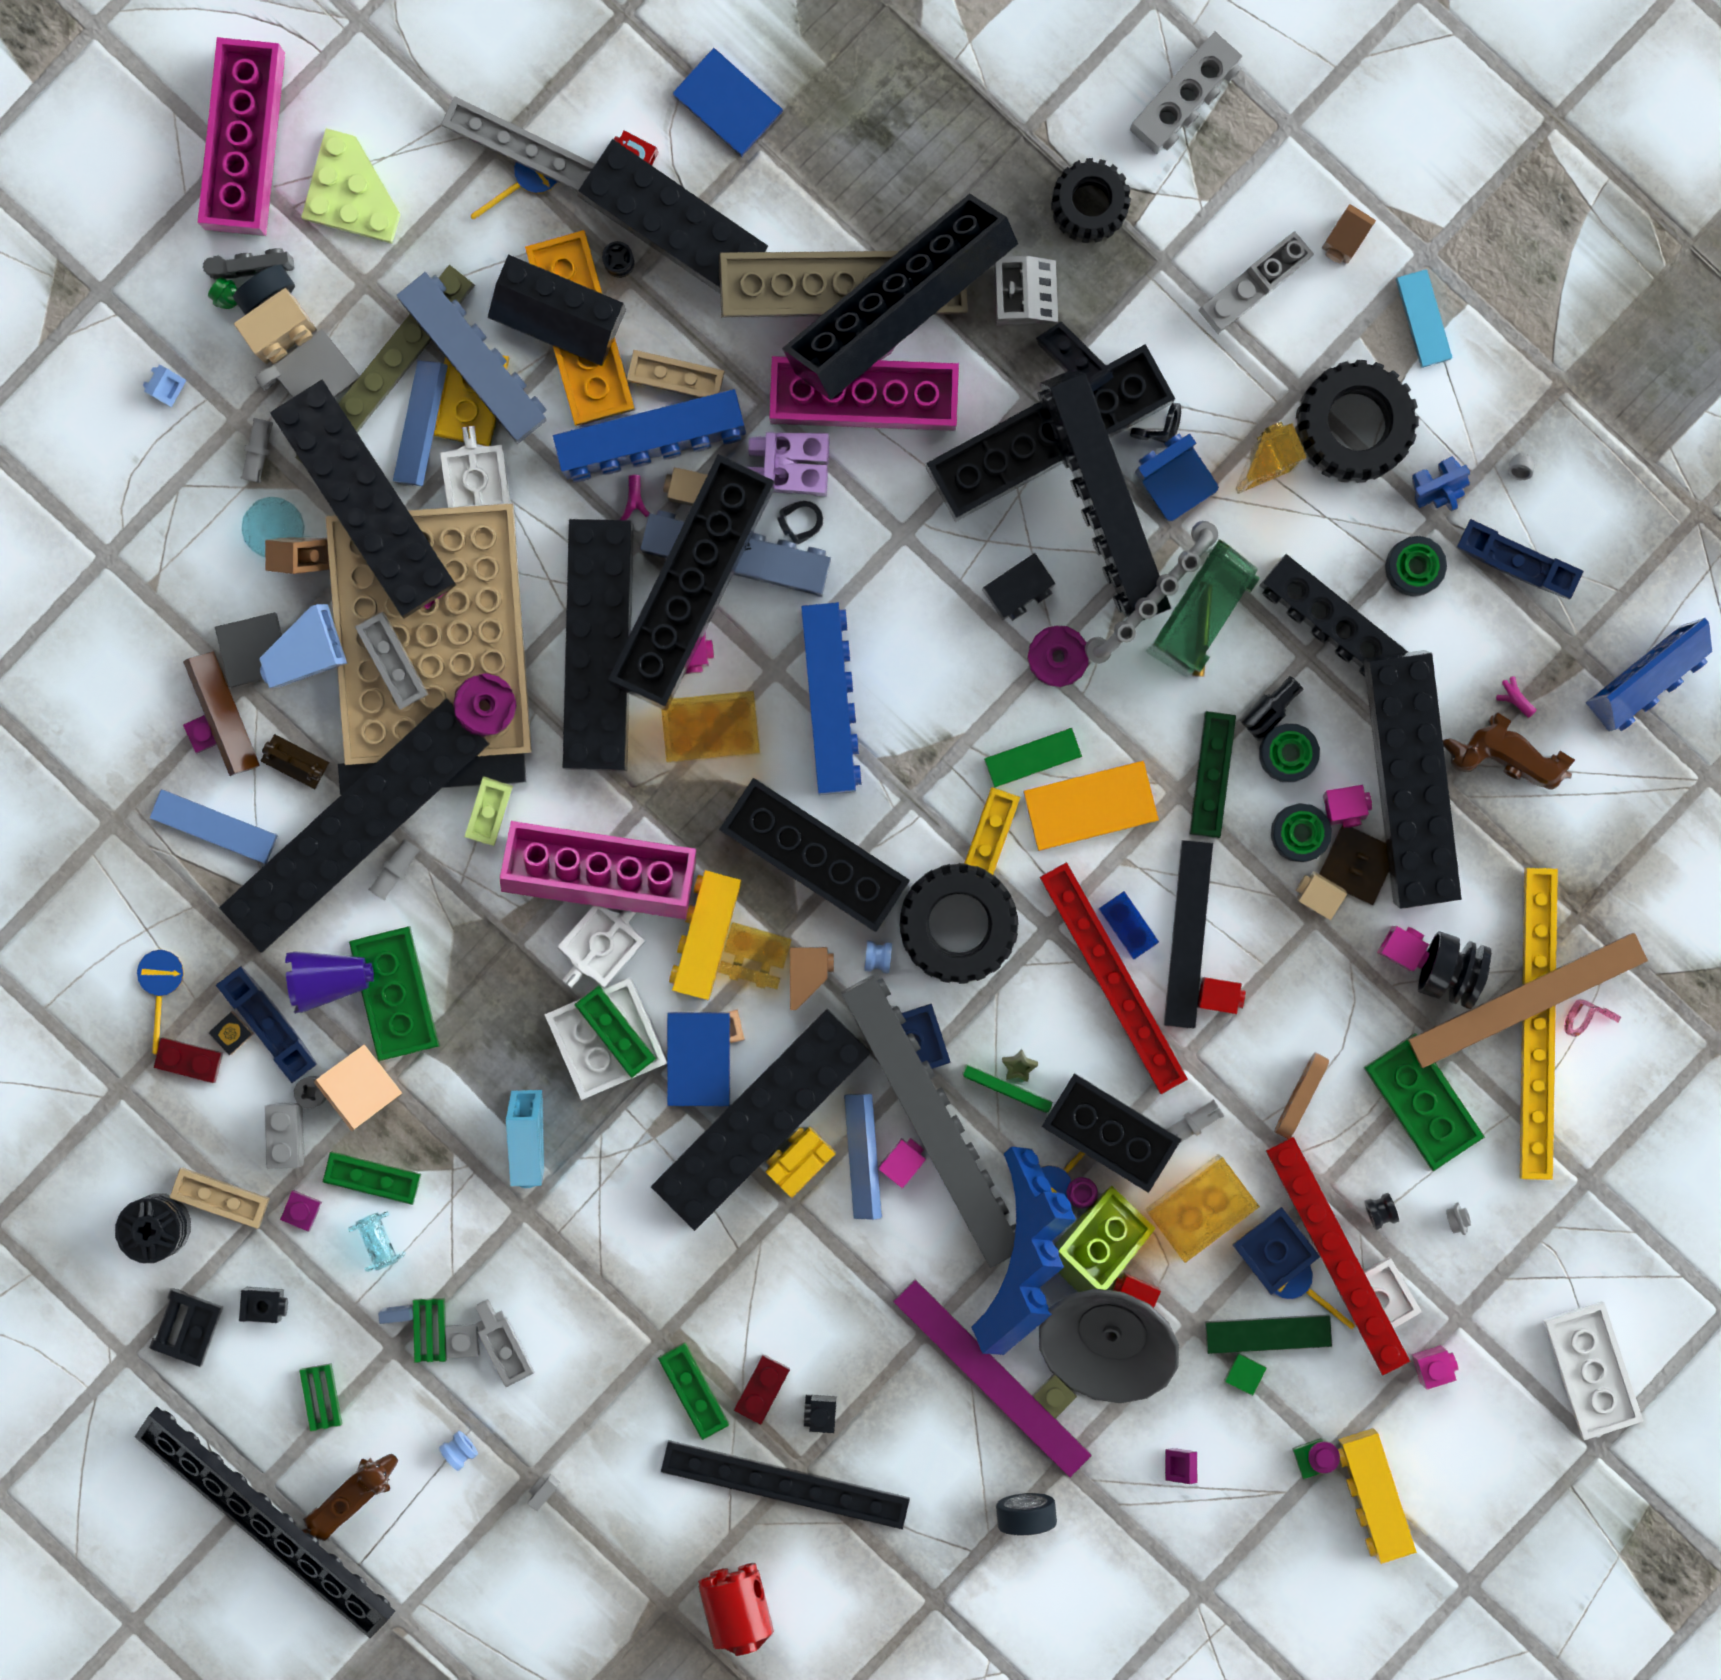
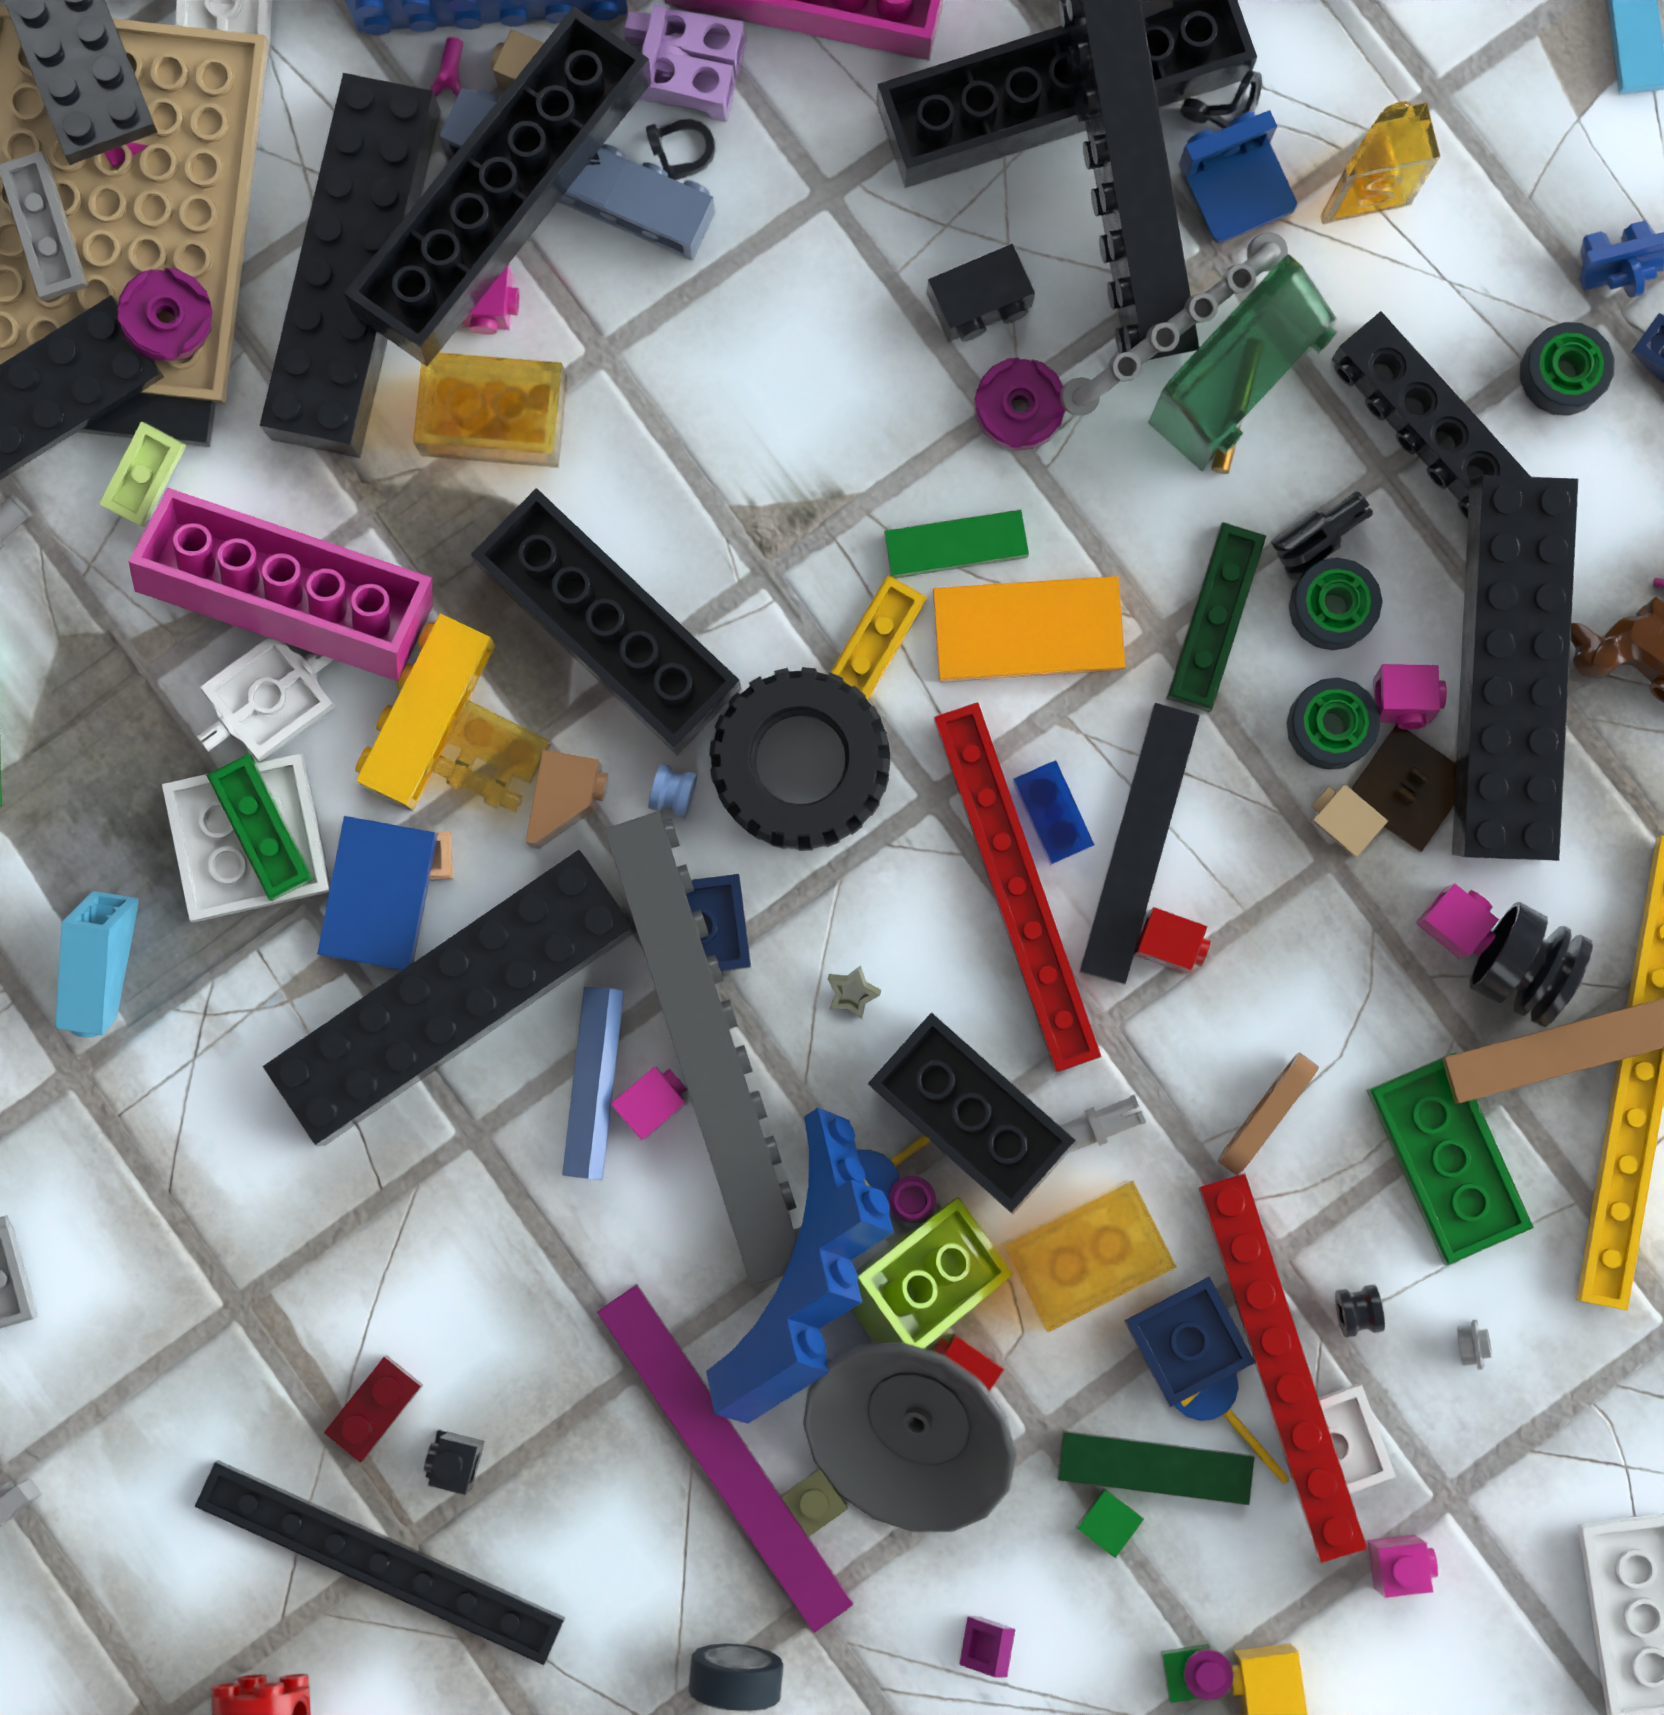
camera: 10 degrees right, 5 degrees down
green tile [658,1342,730,1440] -> none
yellow brick [765,1126,836,1198] -> none
blue brick [801,602,862,795] -> none
green tile [962,1064,1053,1113] -> none
black tyre [1295,360,1419,483] -> none

